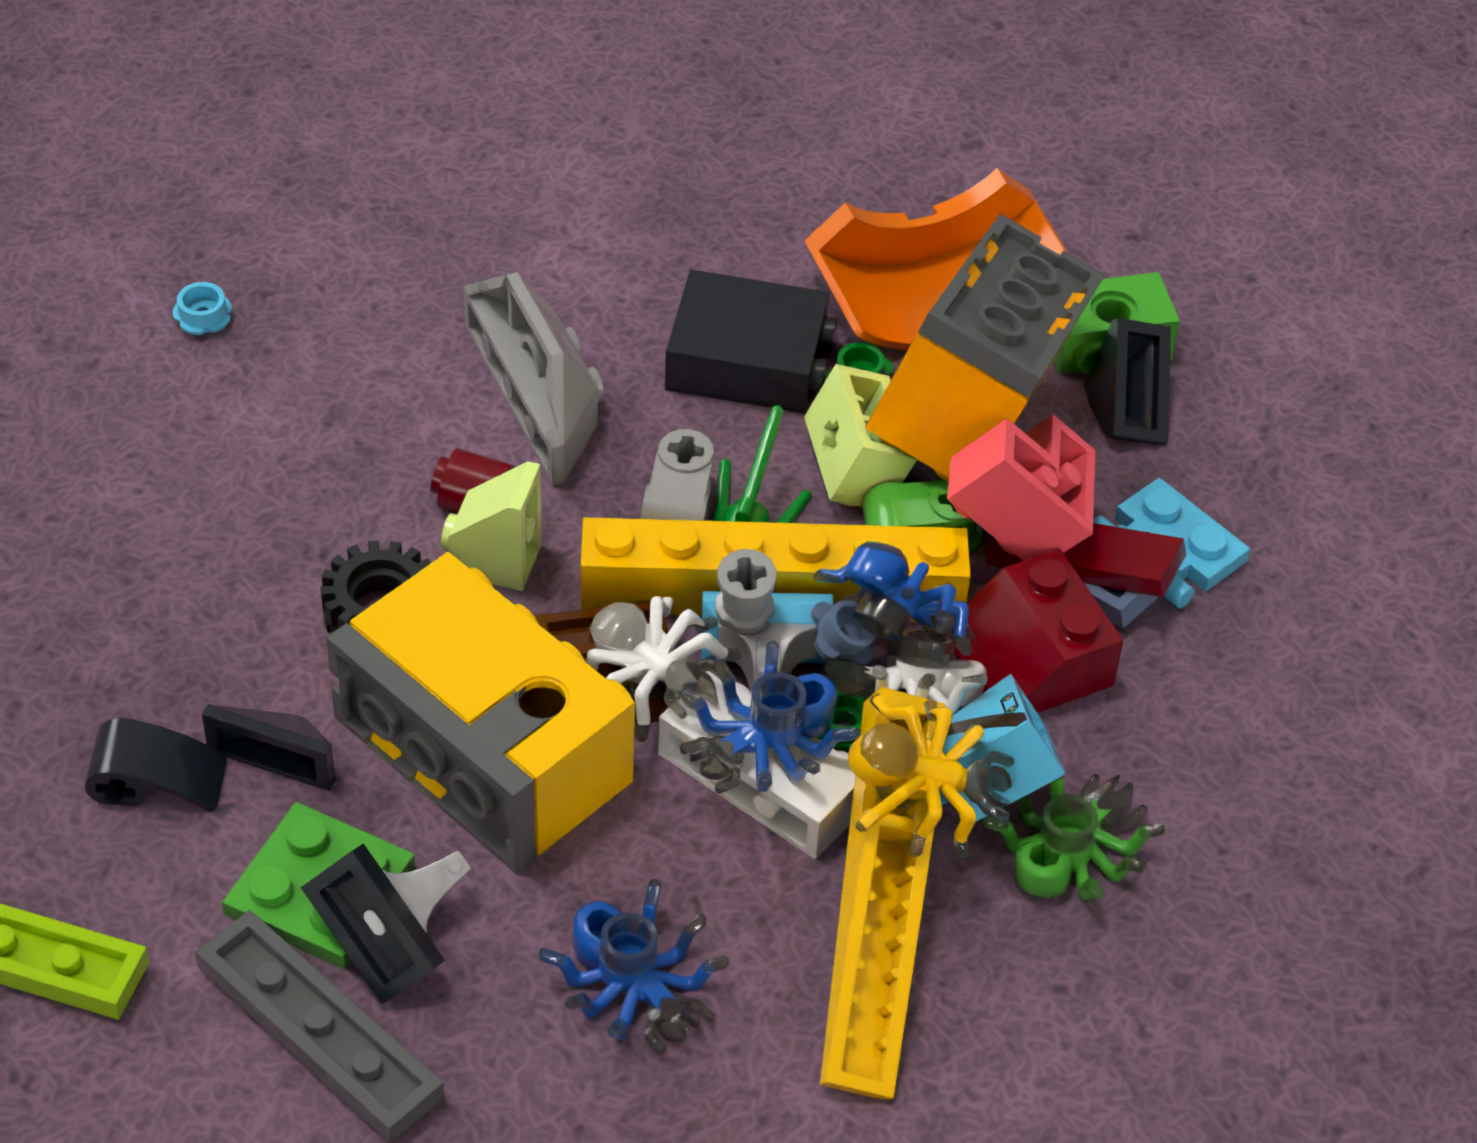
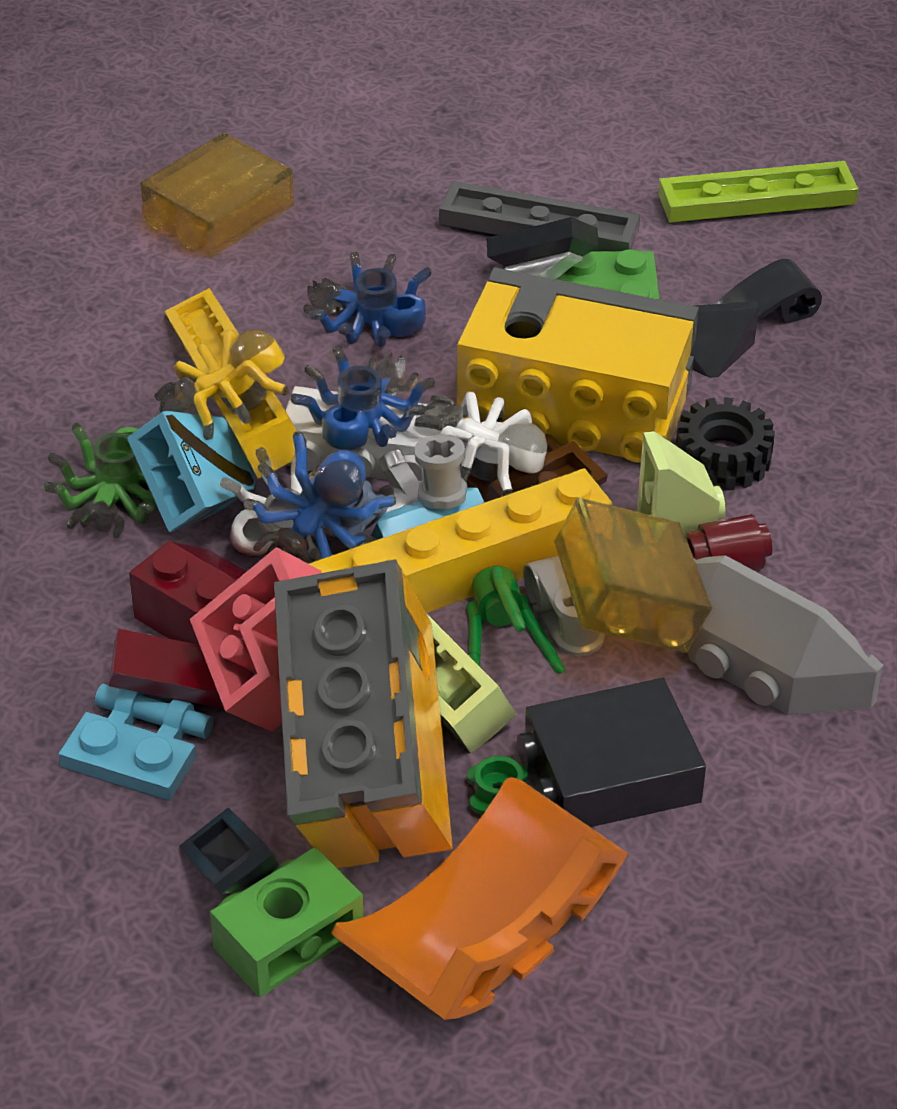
camera: 155 degrees right, 5 degrees down
none -> clear yellow brick [554,497,712,653]

